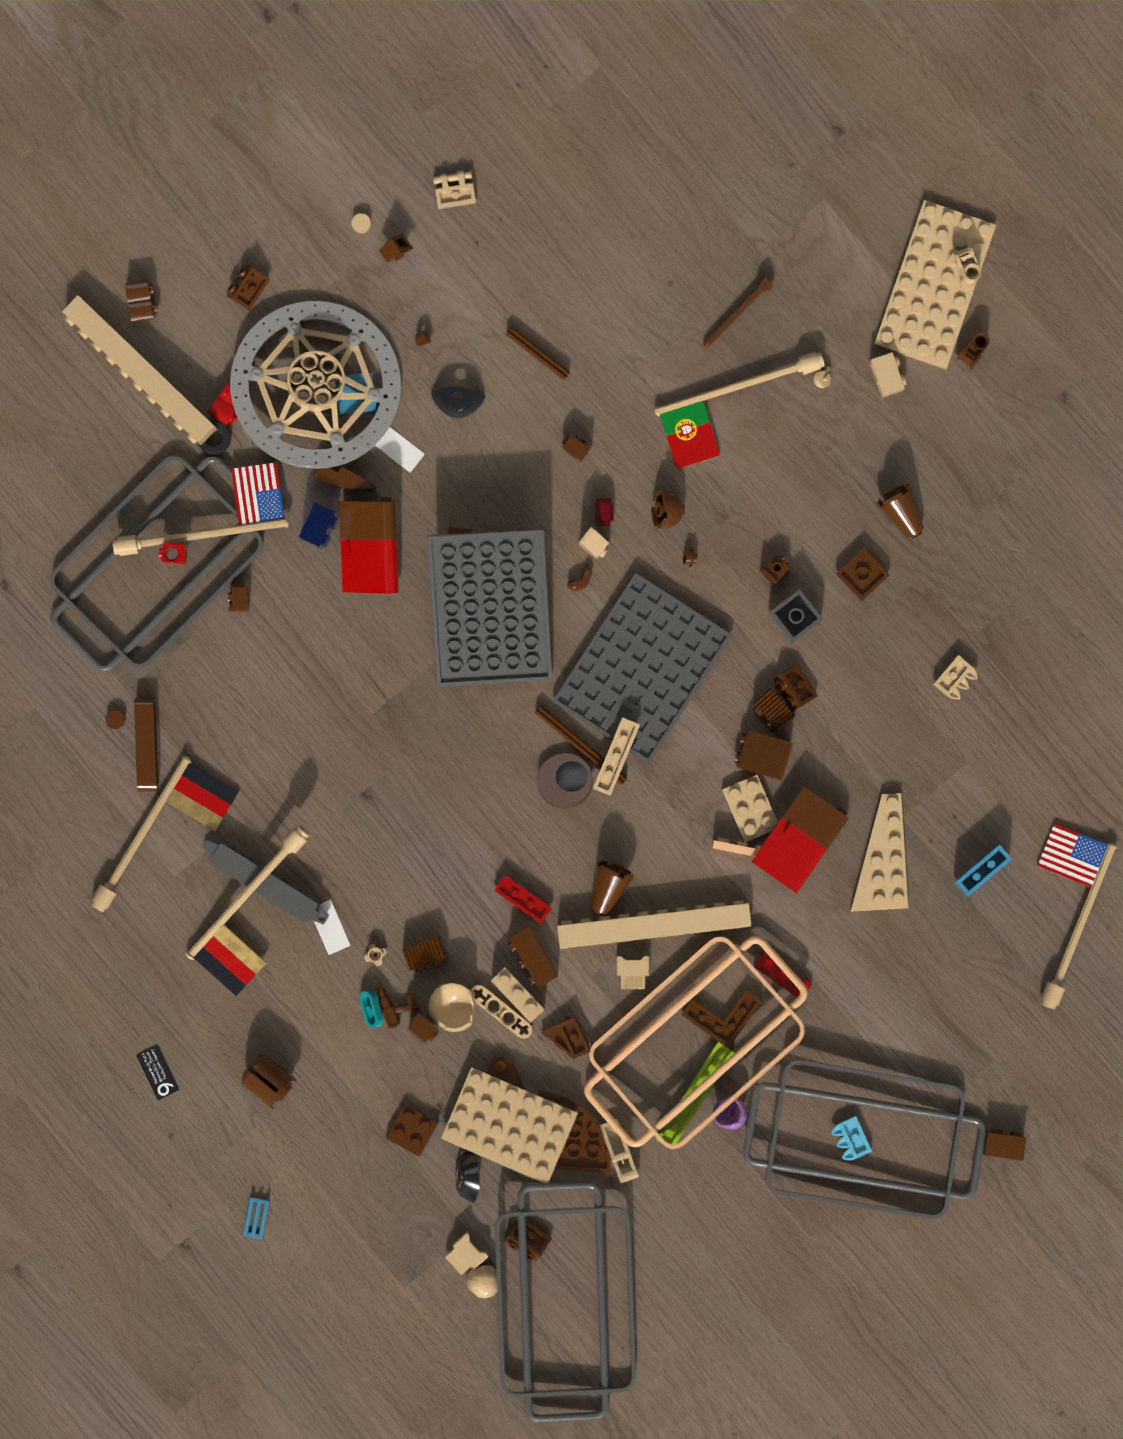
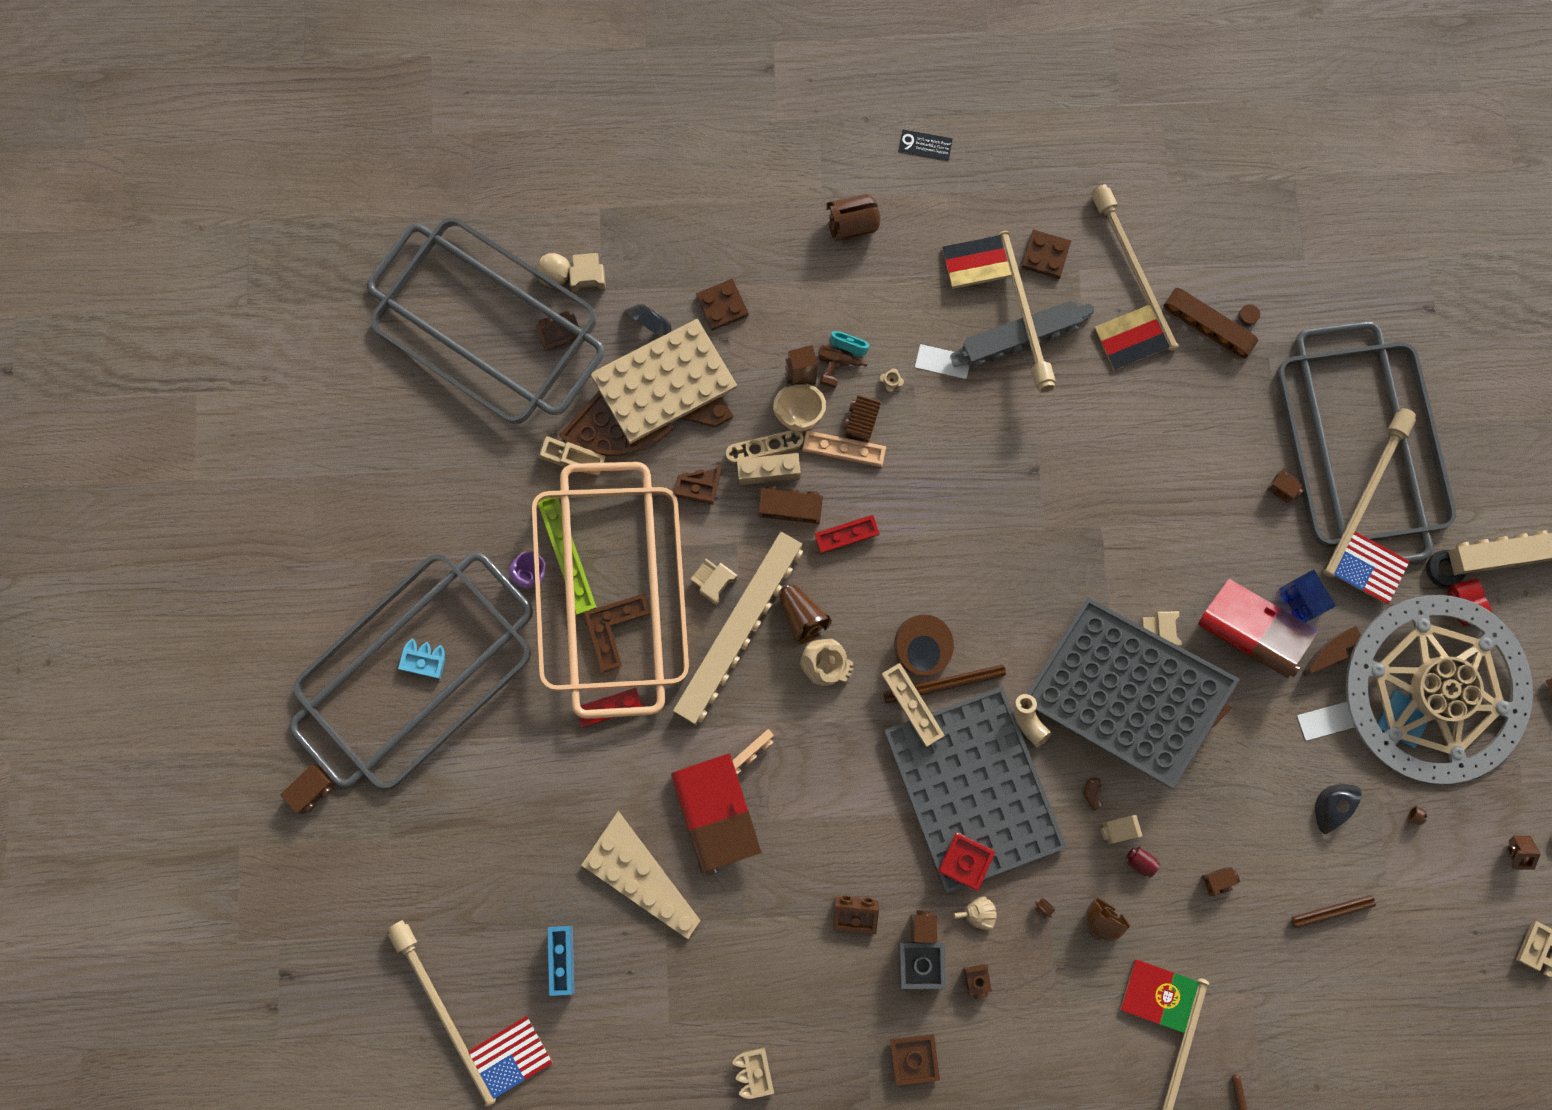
camera: 125 degrees right, 10 degrees down
red brick [158,543,188,565] -> none
dark azure tile [243,1197,270,1239] -> none
tan plate [722,775,778,843] -> none
reddish brown slope [734,730,793,781] -> none
reddish brown brick [752,688,796,732] -> none
none -> tan helmet [800,639,853,686]
none -> light nougat tile [802,430,886,467]
none -> reddish brown brick [911,910,937,943]
none -> red plate [938,832,996,891]
none -> tan piece [953,896,997,930]
none -> tan cylinder [1014,694,1052,748]
none -> reddish brown plate [1022,229,1071,279]
none -> tan piece [1140,611,1182,647]

